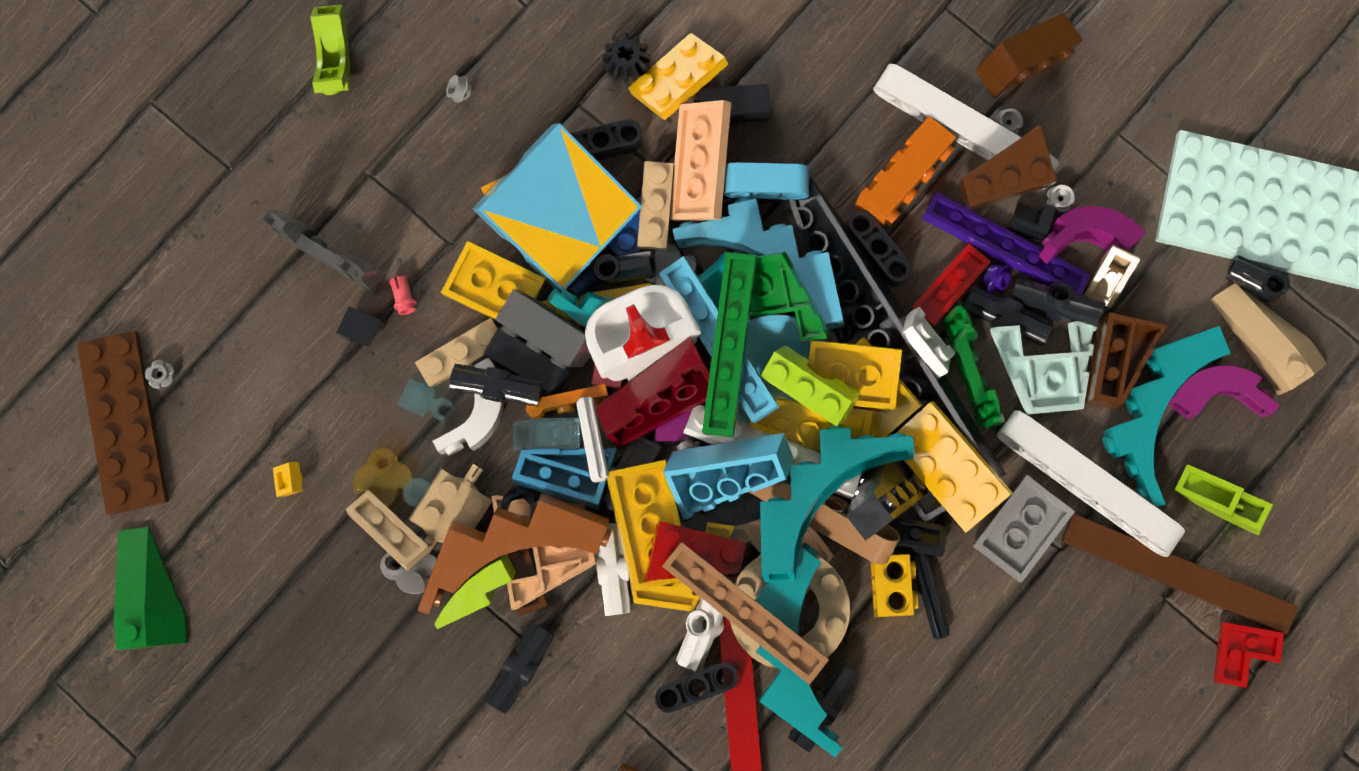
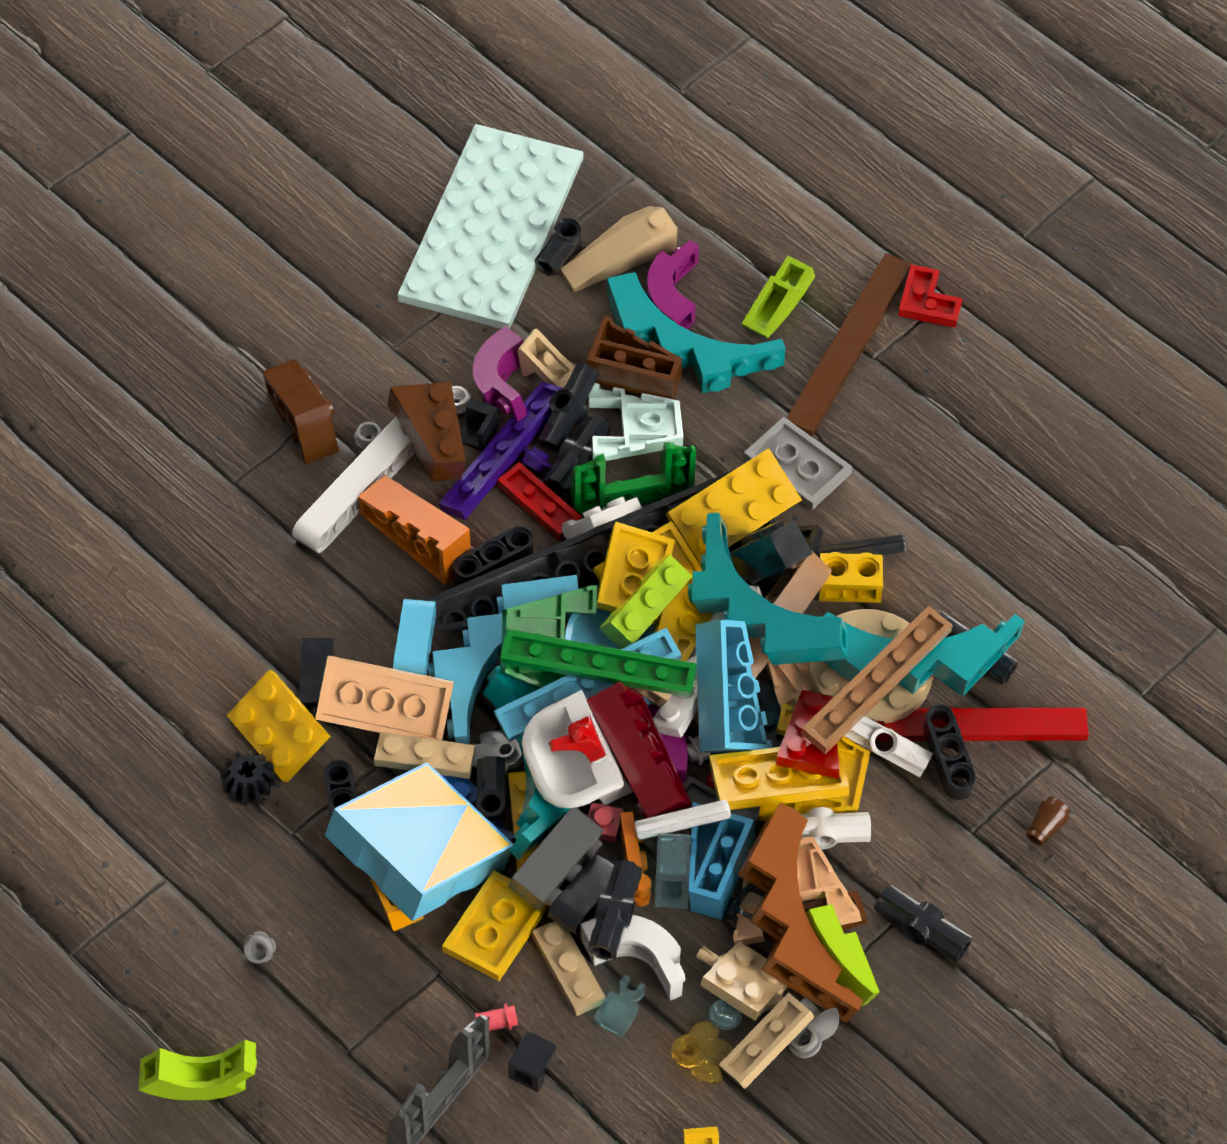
camera: 85 degrees left, 25 degrees down
white beam [997,410,1185,557] -> none

